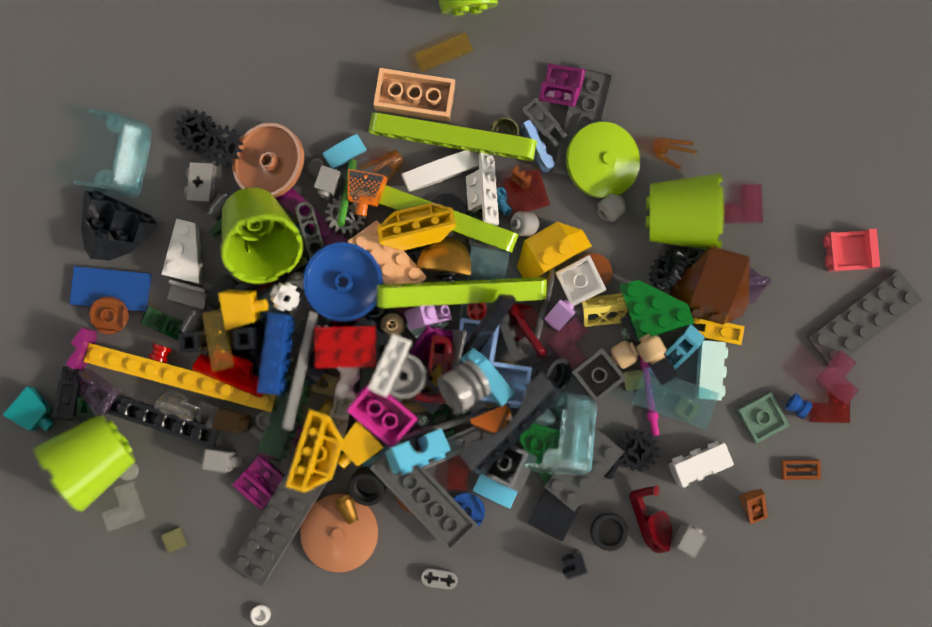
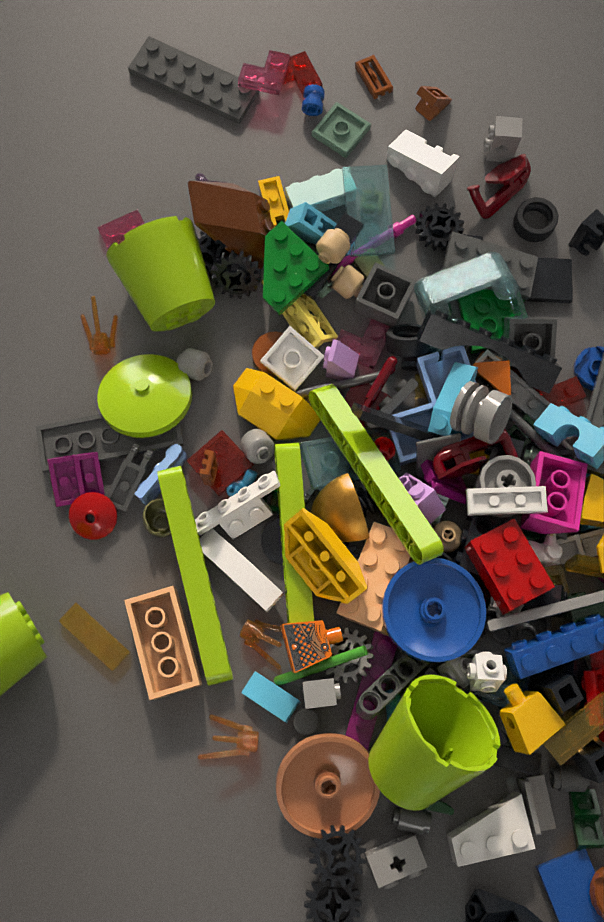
camera: 115 degrees left, 10 degrees down
medium azure slope [473,474,518,509] -> none
coral panel [823,229,880,272] -> none
none -> red dish [69,492,117,540]
none -> clear orange plant [198,714,259,760]

